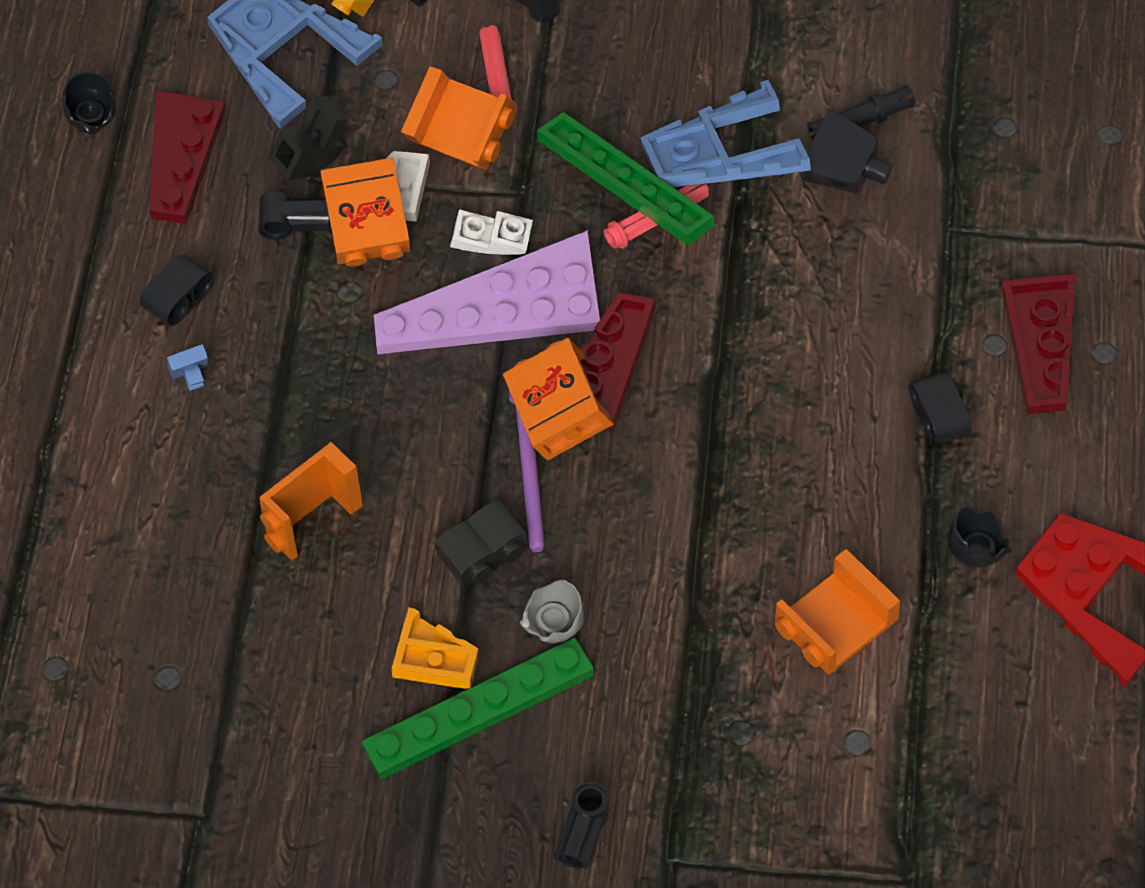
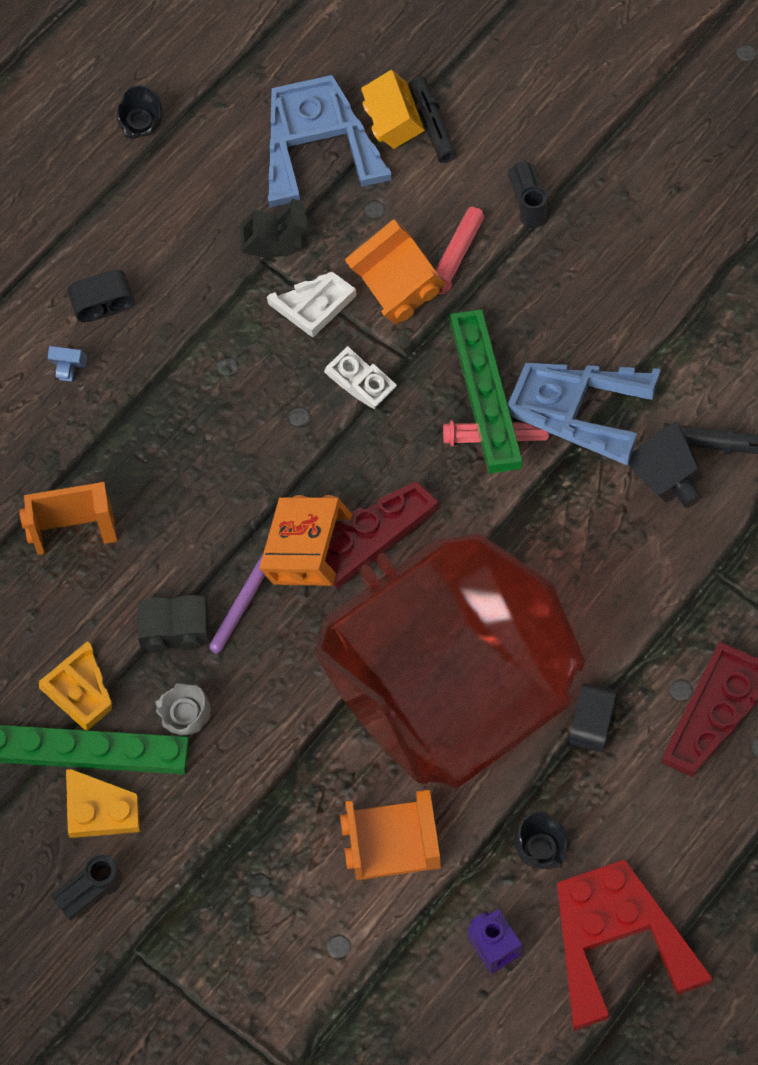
camera: 35 degrees right, 5 degrees up
dark red wing [149,90,226,224] -> none
black piece [258,191,331,240] -> none
orange panel [320,158,410,267] -> none
lavender wing [374,231,600,354] -> none
none -> light orange wing [66,769,140,838]
none -> clear red windscreen [314,534,585,788]
none -> dark purple brick [468,909,522,974]

